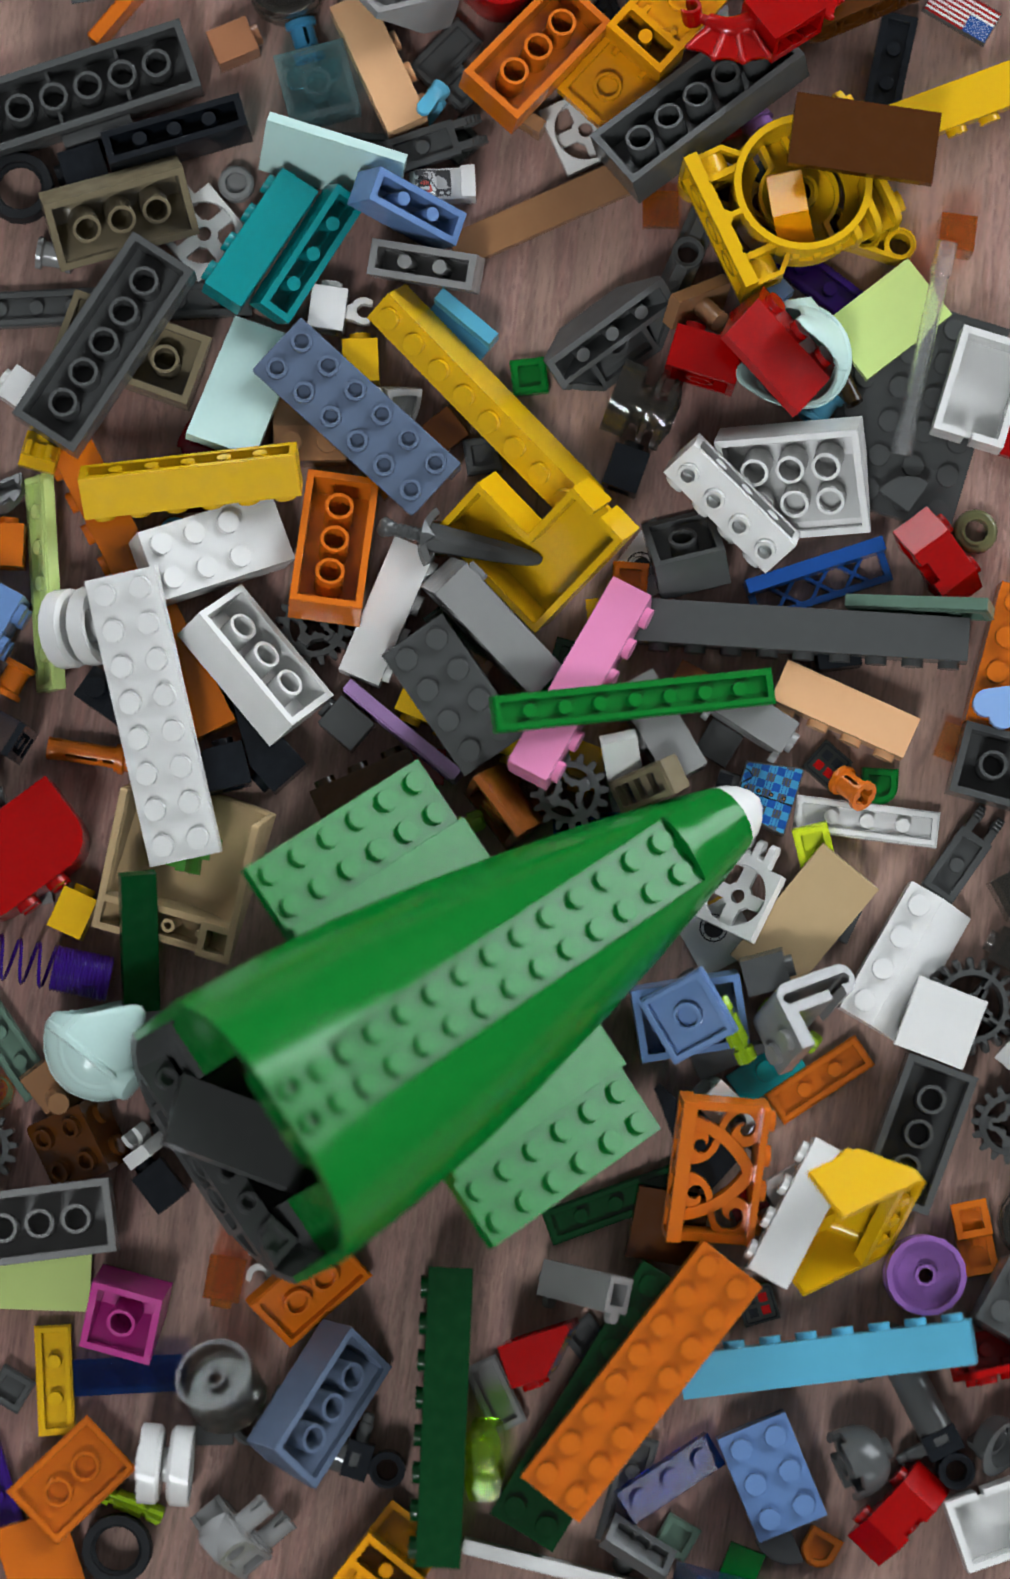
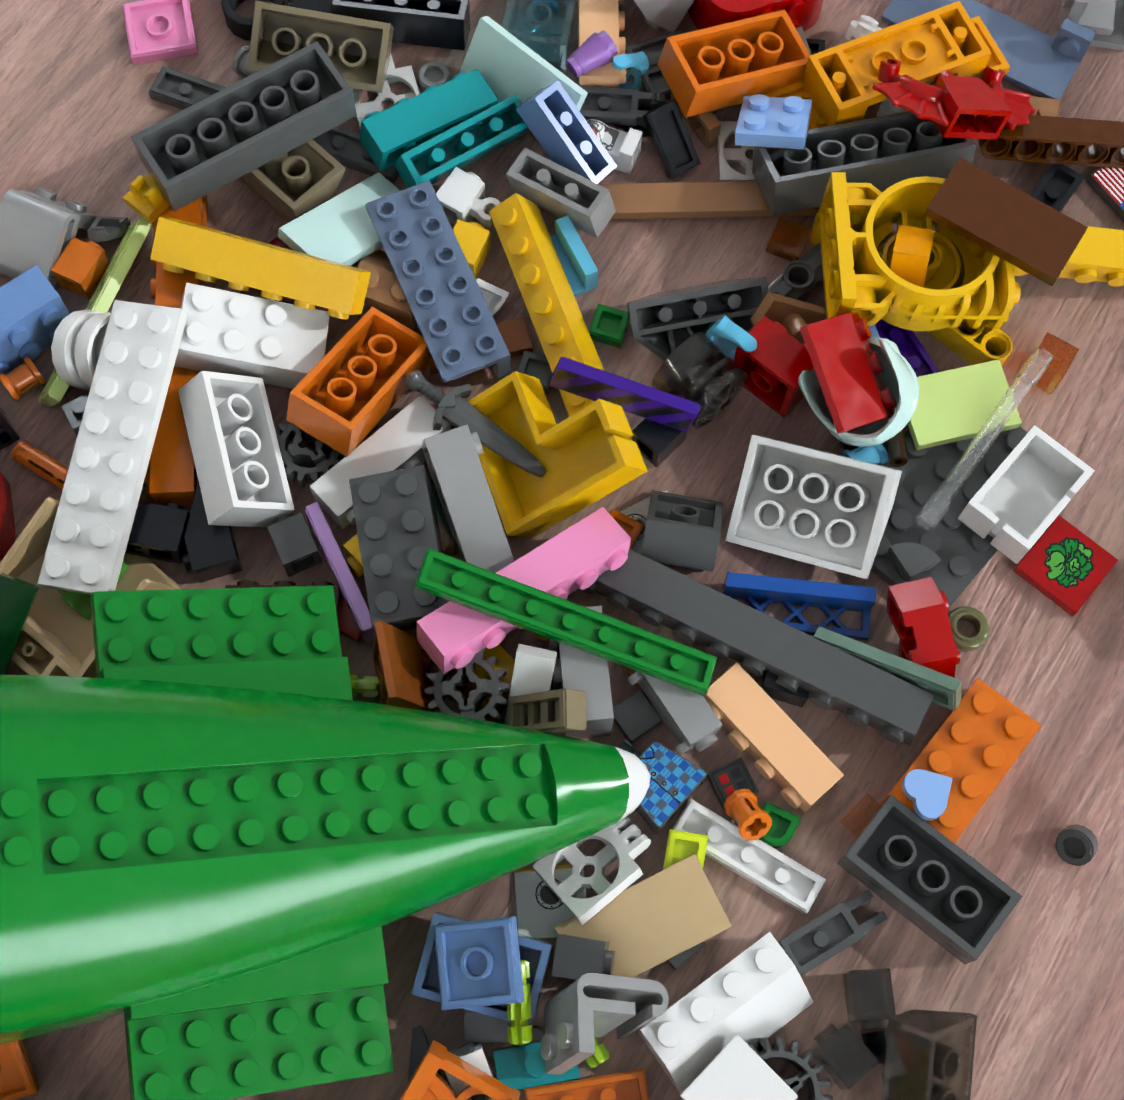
camera: 25 degrees right, 15 degrees down
white brick [663,433,800,574] -> none
none -> dark purple tile [549,357,700,432]
none -> medium lavender cone [566,30,618,78]
none -> black tile [642,100,701,178]
none -> medium azure cap [704,315,757,362]
none -> light blue plate [735,94,812,150]

